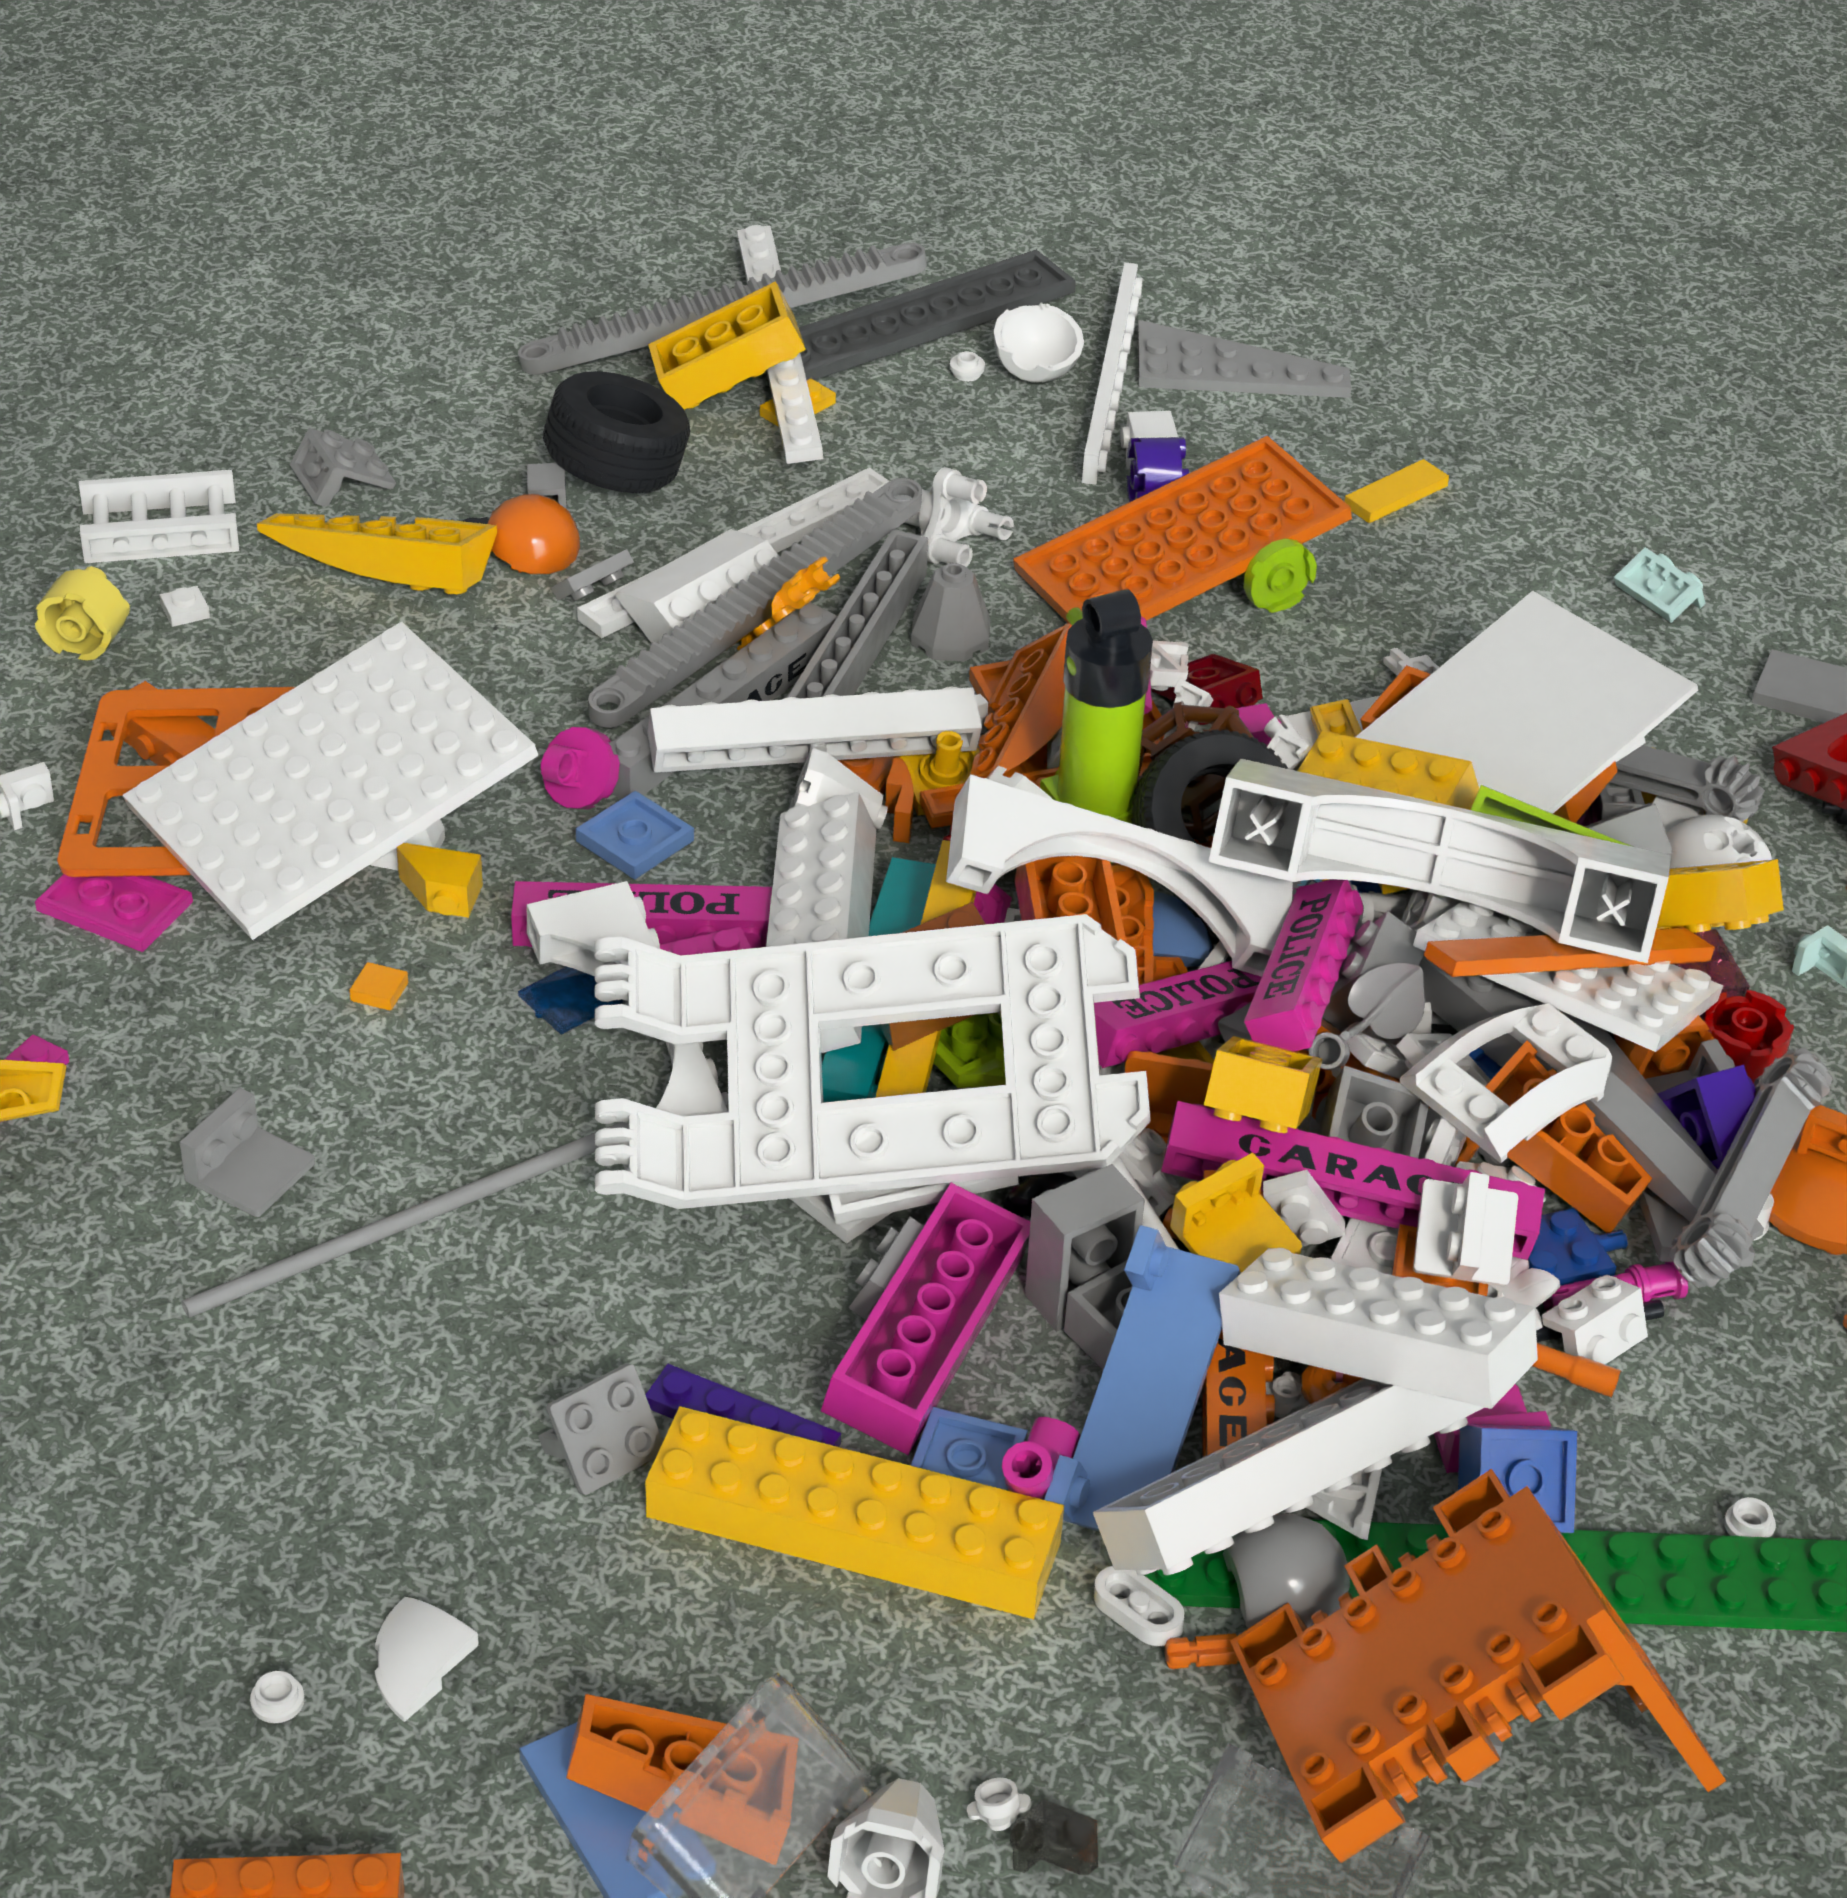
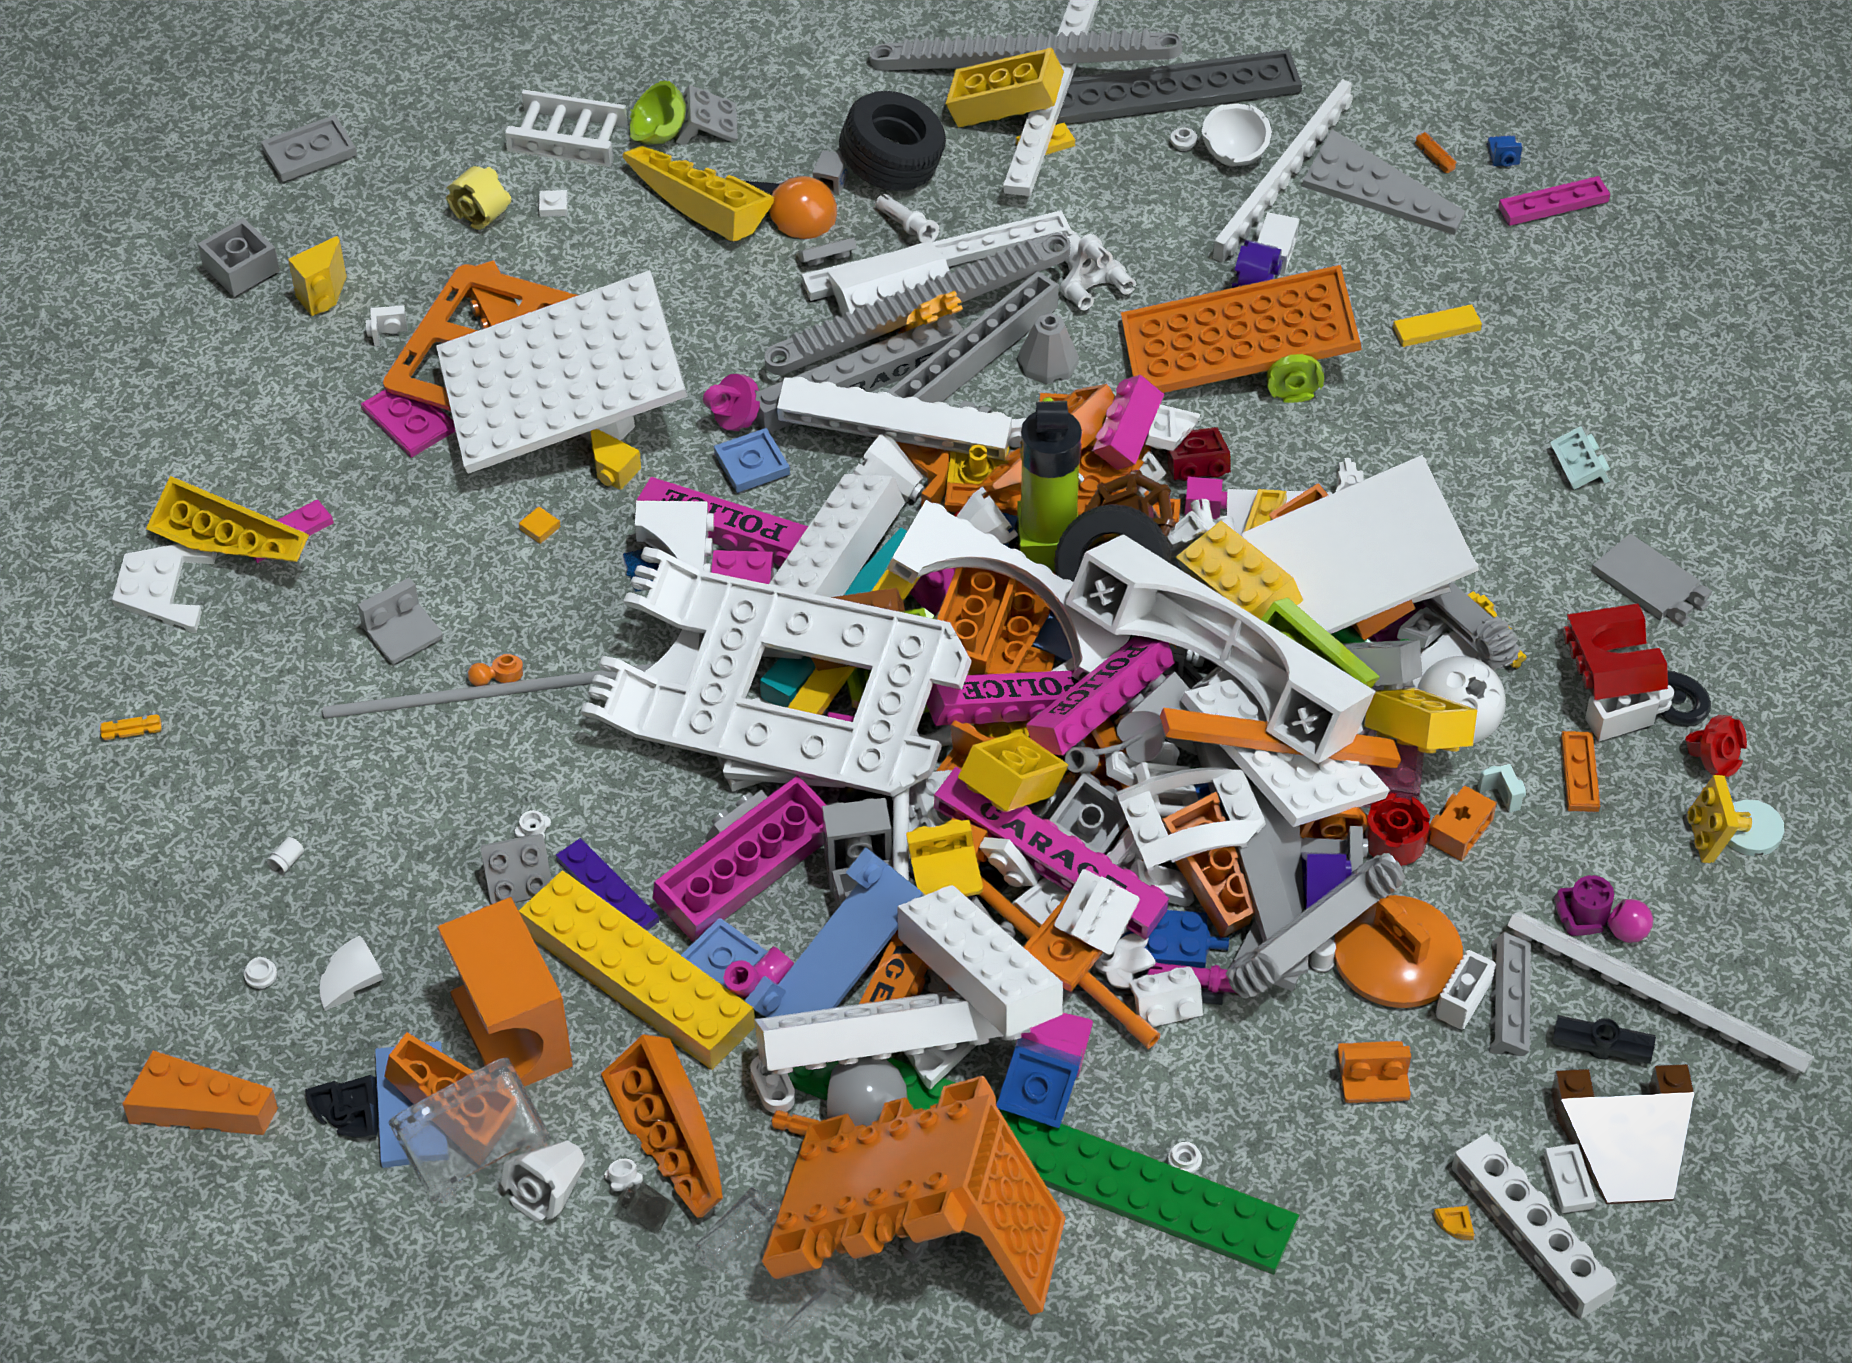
camera: 25 degrees right, 10 degrees up
none -> white piece [267,837,304,875]
none -> black brick [305,1075,379,1138]
none -> orange piece [437,897,573,1092]
none -> orange plate [468,654,523,686]
none -> white plate [515,810,551,838]
none -> orange wedge [601,1034,723,1218]
none -> lime cylinder [629,81,686,145]
none -> white pin [876,194,939,243]
none -> orange axle [1415,132,1456,173]
none -> orange brick [1429,785,1497,861]
none -> blue bracket [1487,136,1523,166]
none -> dark pink plate [1498,176,1610,226]

